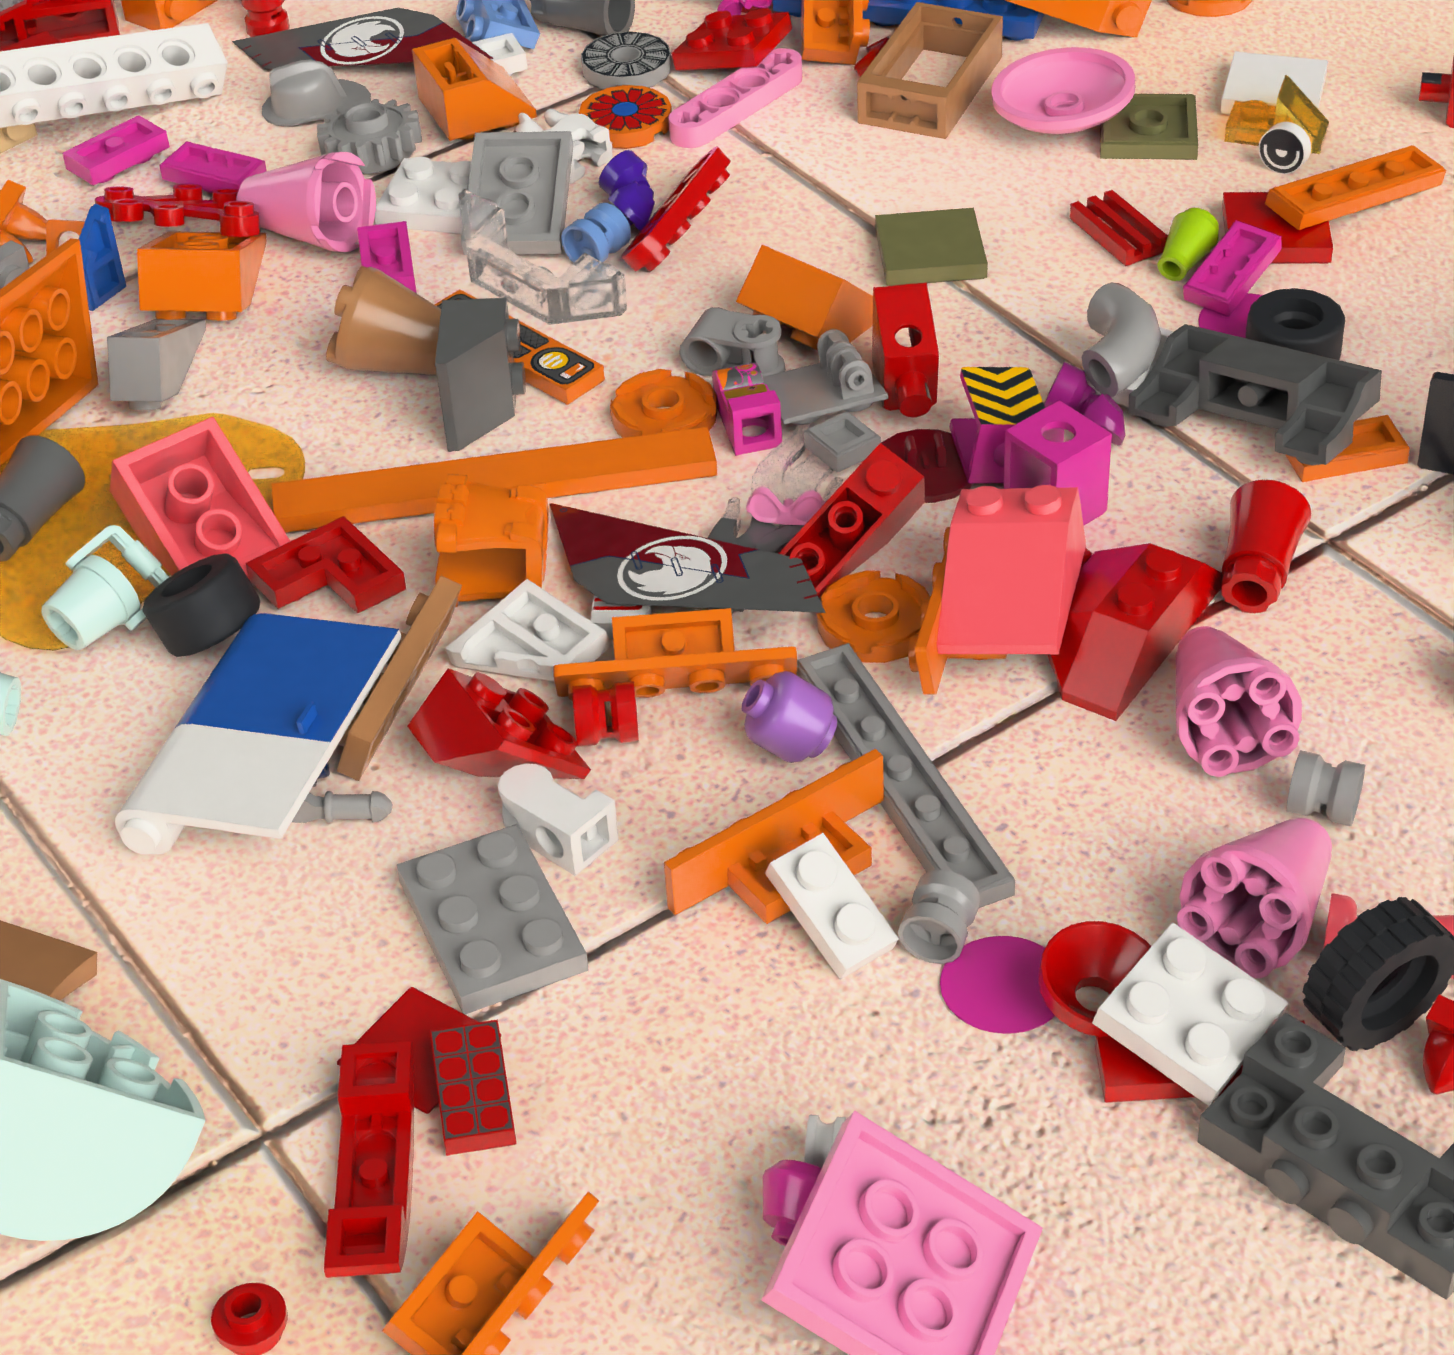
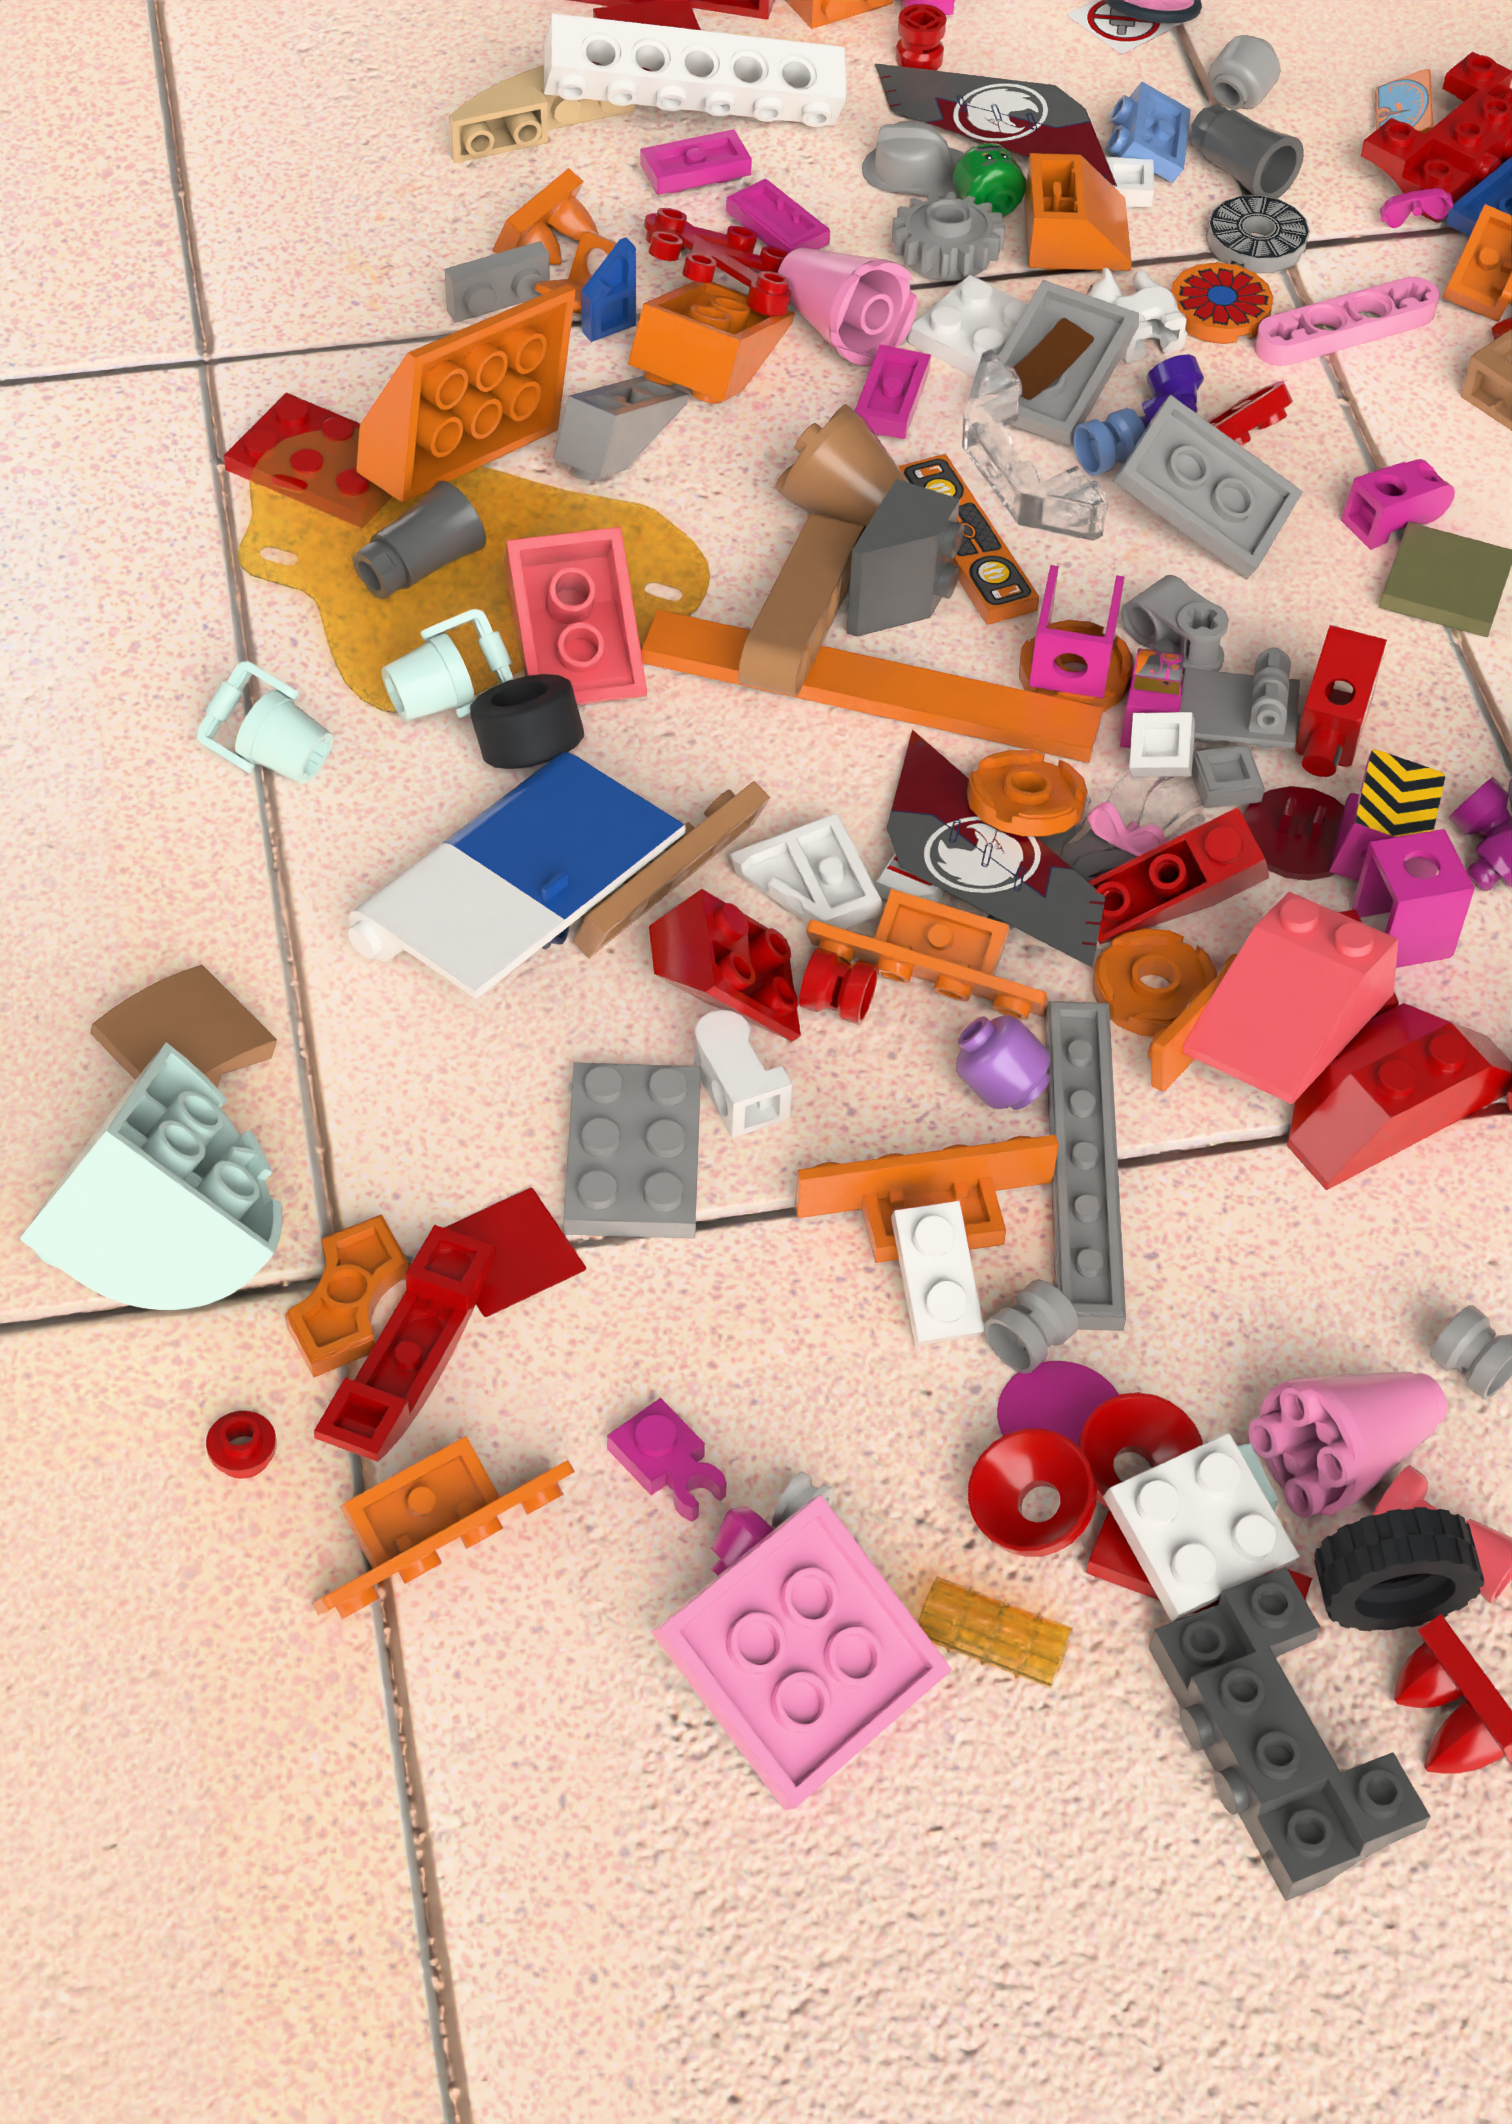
camera: 20 degrees right, 10 degrees up
red plate [246,516,406,614] -> none
light grey piece [291,791,393,823] -> none
red tile [430,1019,517,1156] -> none
orange piece [434,474,549,607] -> none
red plate [671,8,792,70] -> none
orange slope [736,245,873,351] -> none
bright pink cone [1176,626,1302,777] -> none
none -> orange tile [285,1214,409,1378]
none -> dark pink plate [607,1397,727,1522]
none -> medium nougat beam [738,513,866,697]
none -> clear yellow axle [918,1576,1073,1689]
none -> green head [953,143,1026,218]
none -> orange tile [966,750,1088,836]
none -> red piece [968,1428,1097,1557]
none -> reddish brown sticker [998,318,1094,400]
none -> dark pink piece [1029,565,1125,698]
none -> light grey plate [1113,395,1303,579]
none -> white plate [1129,712,1195,777]
none -> dark pink leg [1341,459,1455,550]

